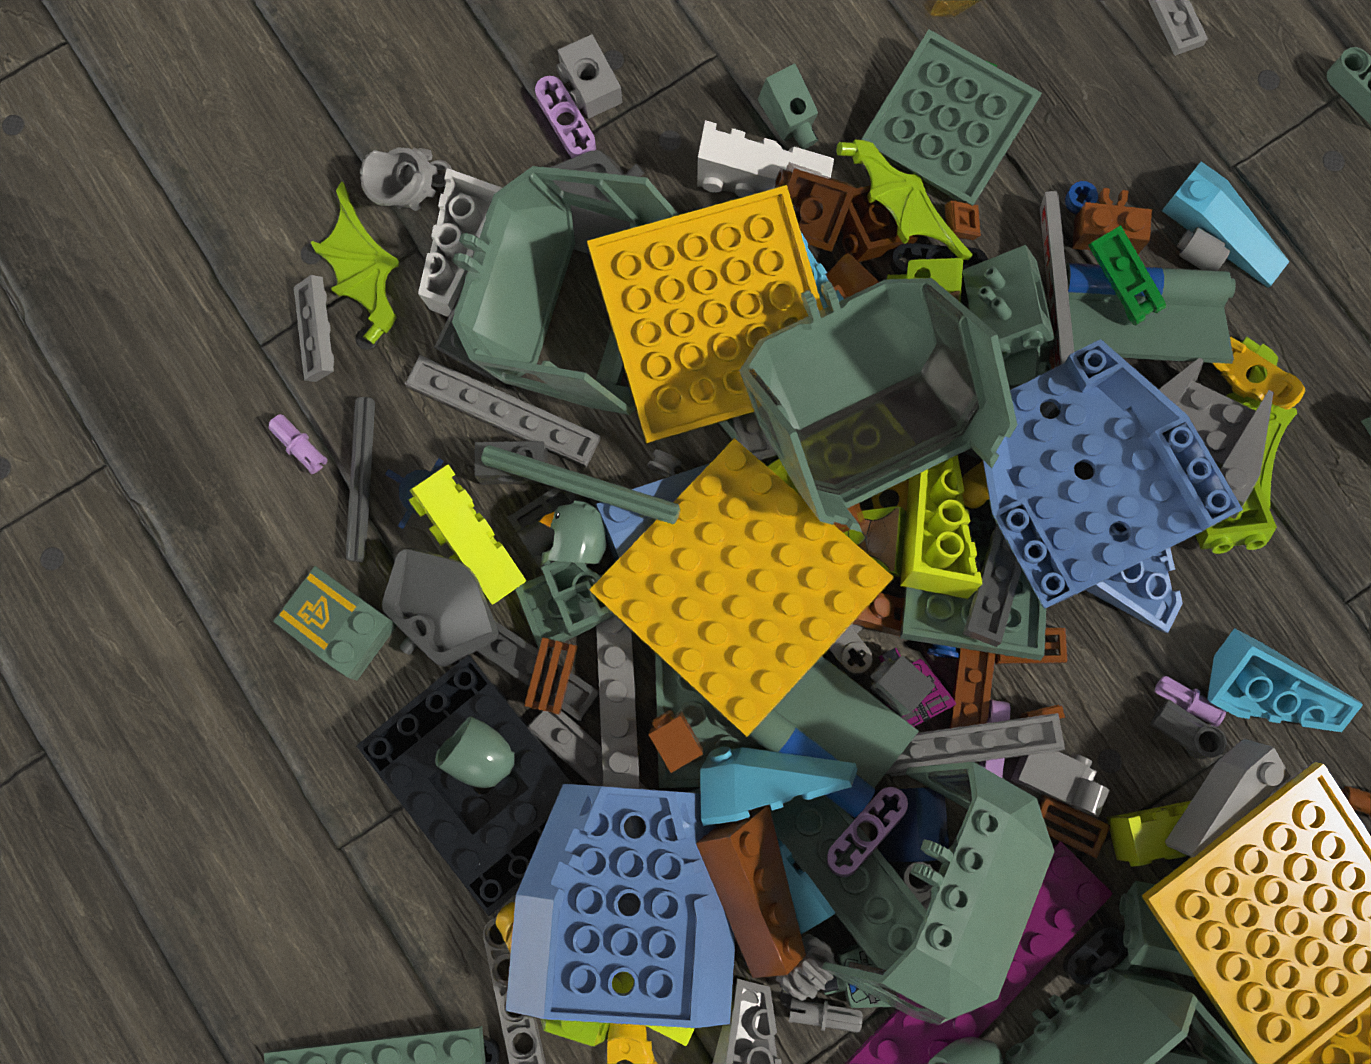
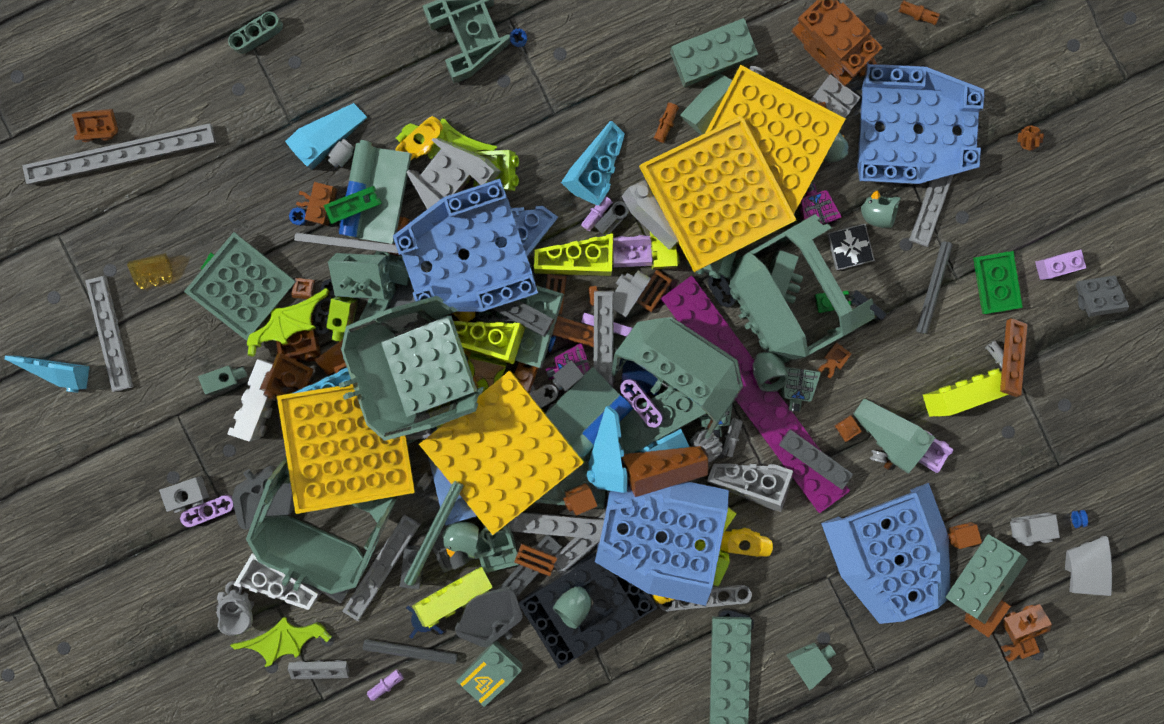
camera: 75 degrees left, 10 degrees up
none -> sand green plate [381,316,477,417]
none -> neon yellow wedge [534,234,613,276]
none -> lavender bracket [613,235,652,267]

